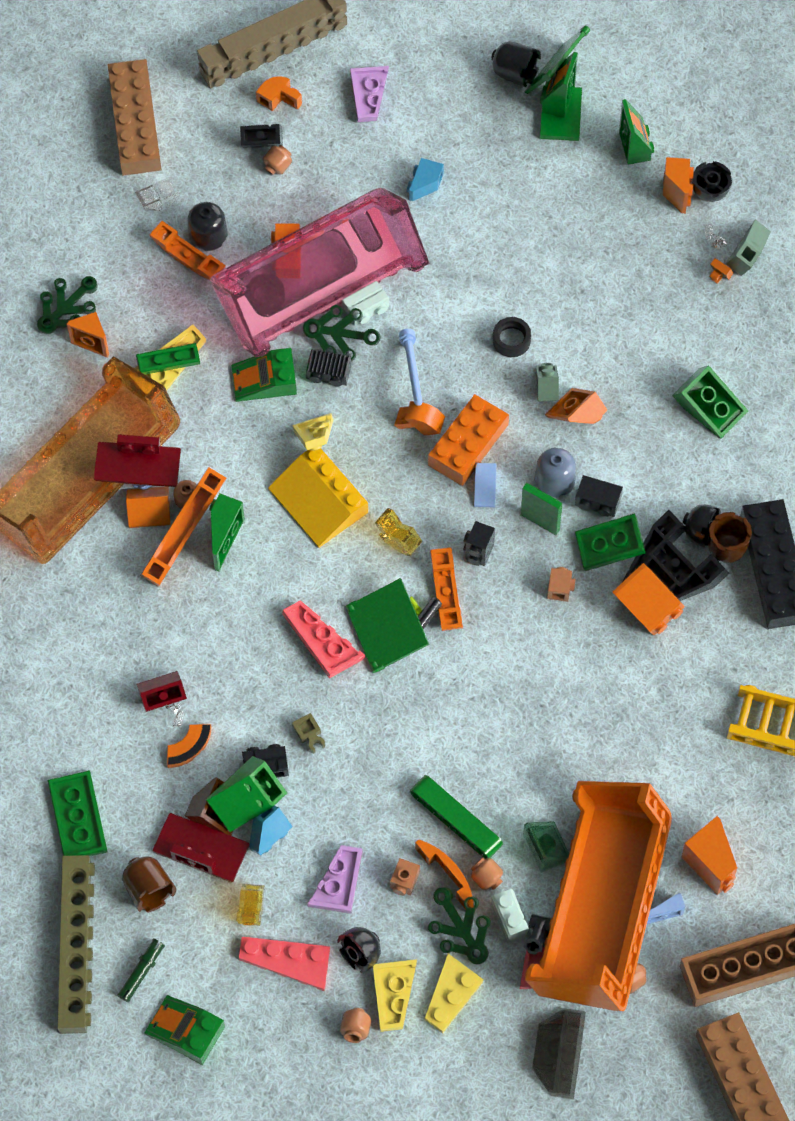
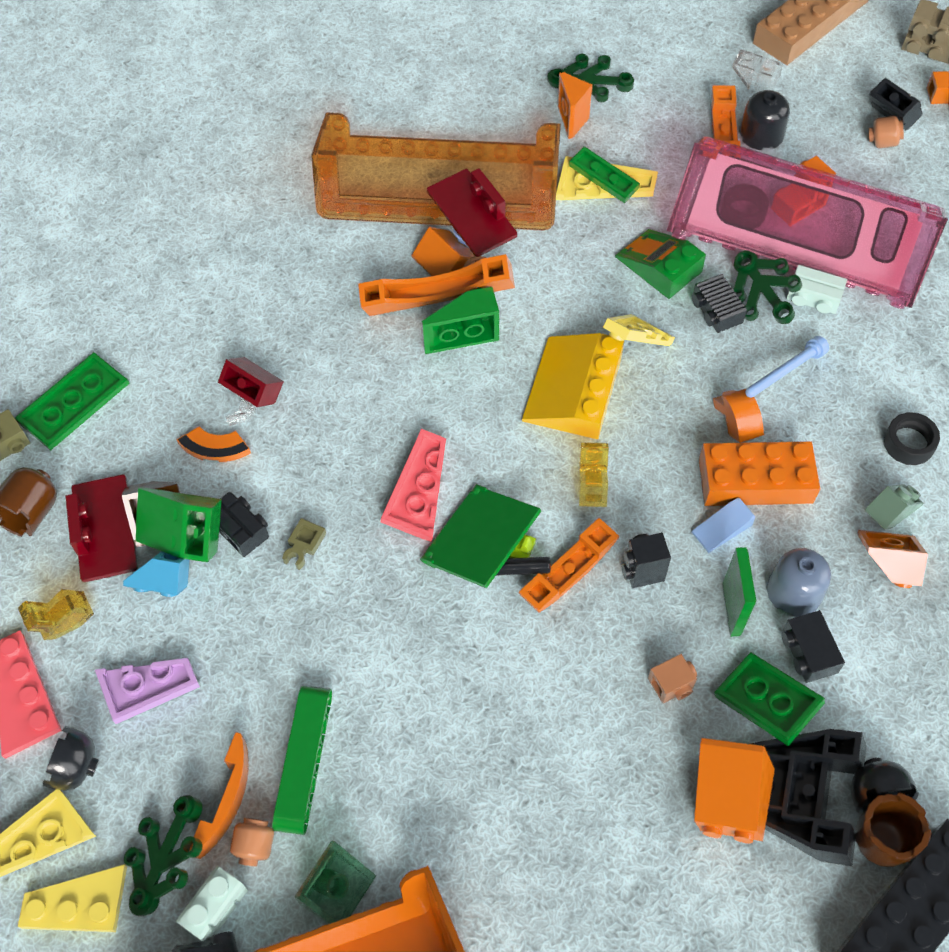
camera: 55 degrees right, 5 degrees down
nougat brick [390,858,420,896] -> none

